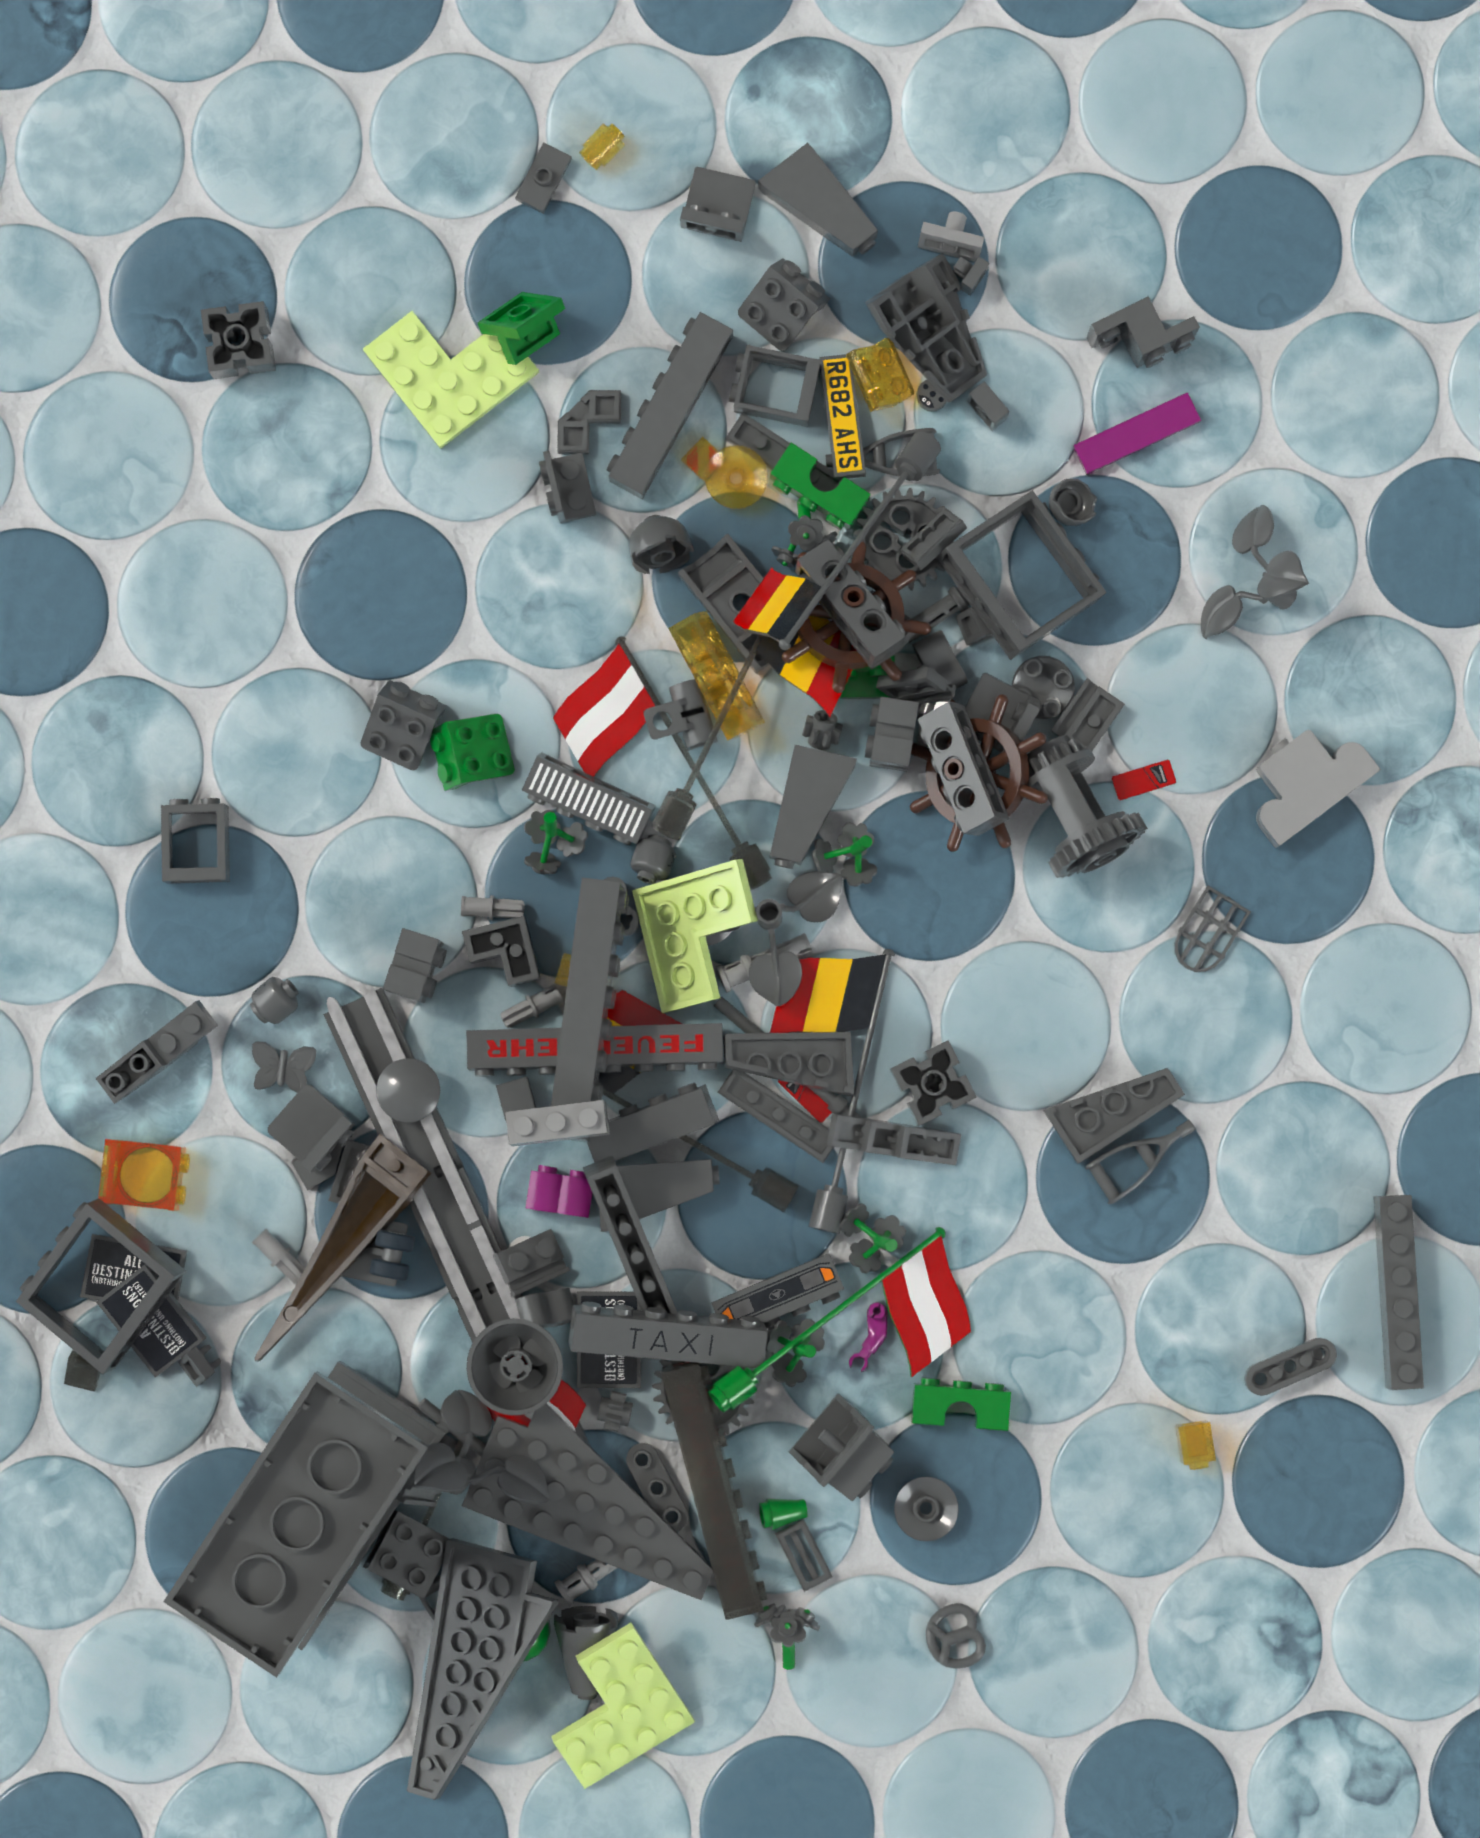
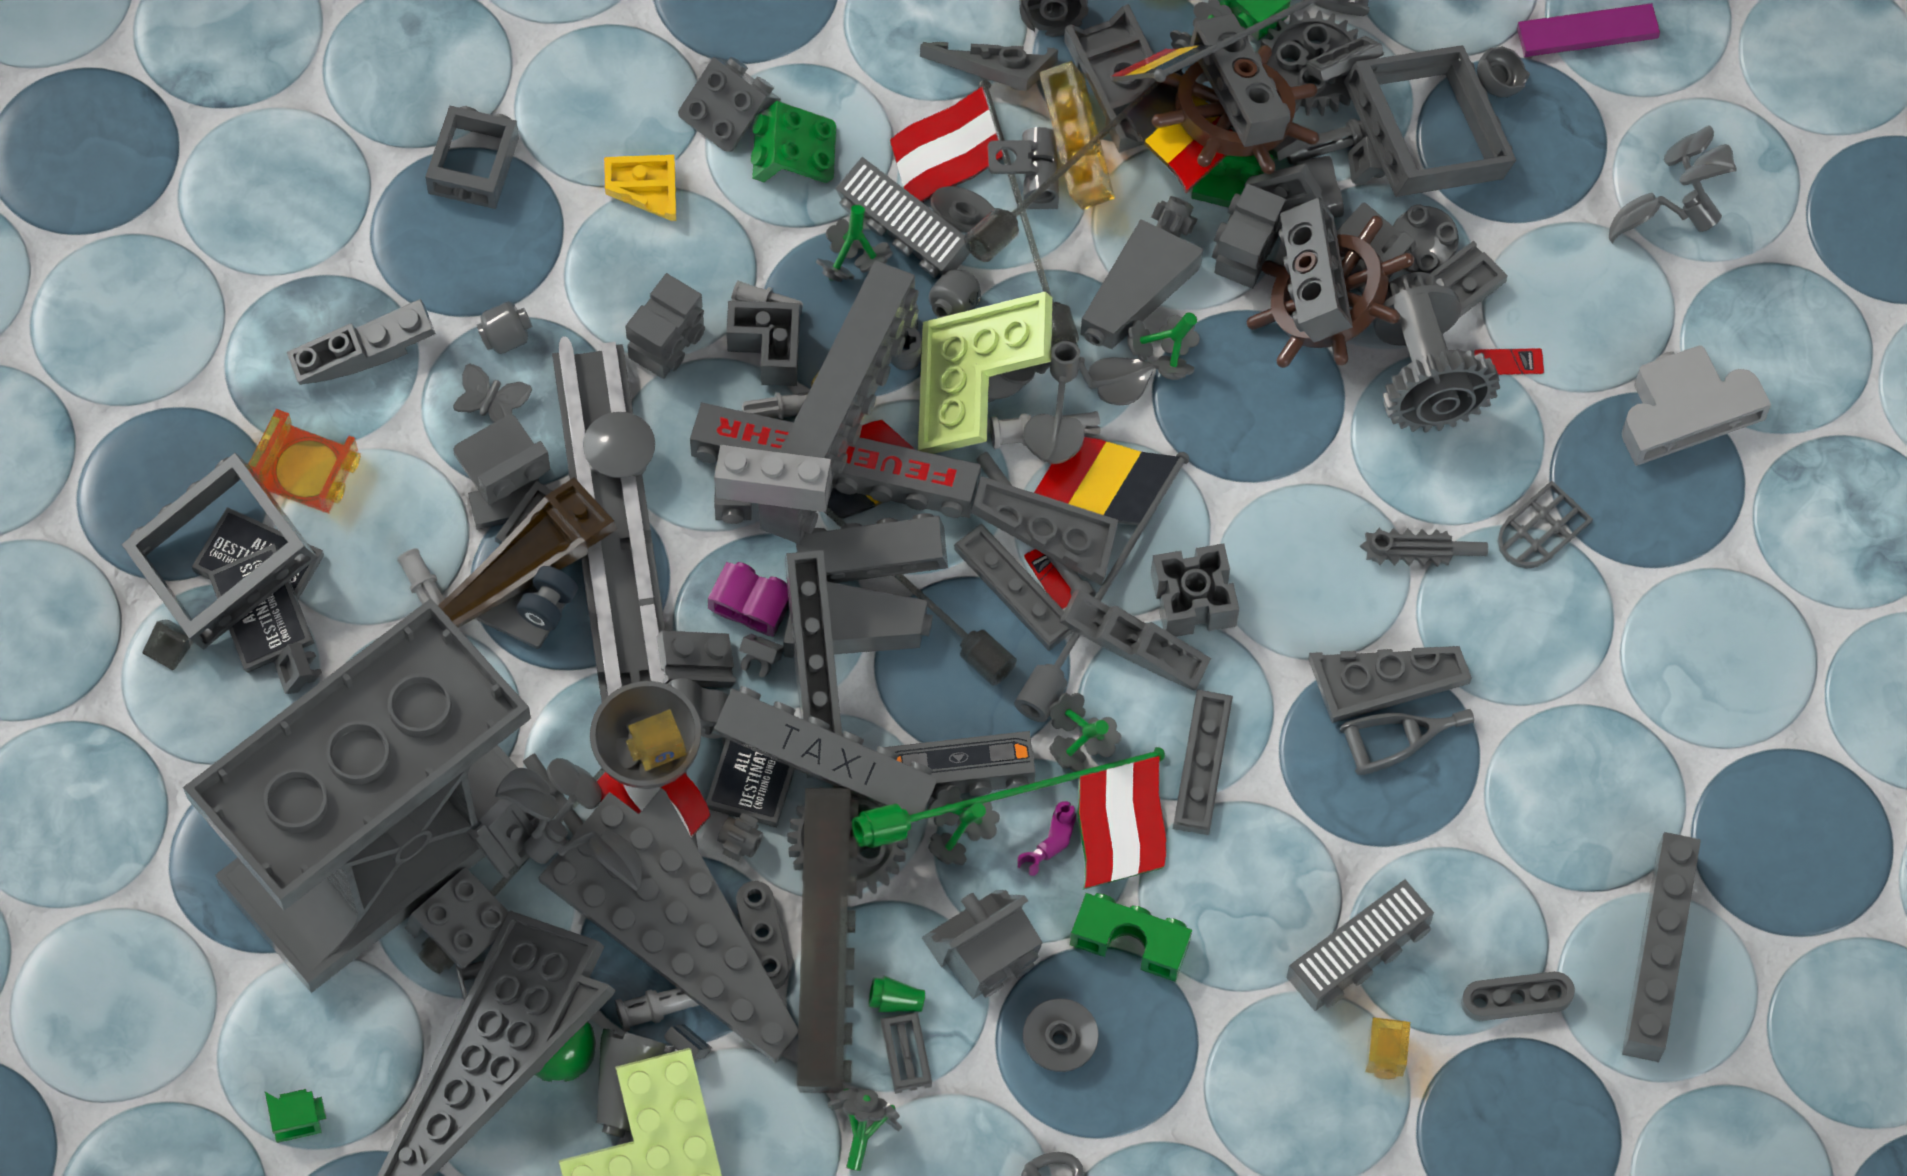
camera: 10 degrees right, 20 degrees down
none -> green window [265,1089,326,1143]
none -> yellow wing [604,155,676,221]
none -> clear yellow brick [625,709,687,771]
none -> dark grey tile [664,1024,712,1060]
none -> dark grey tile [739,634,784,677]
none -> dark grey wing [920,42,1058,91]
none -> dark grey dish [931,186,998,234]
none -> dark grey tile [1172,689,1233,835]
none -> dark grey brick [1286,879,1434,1011]
none -> dark grey piece [1360,527,1488,567]

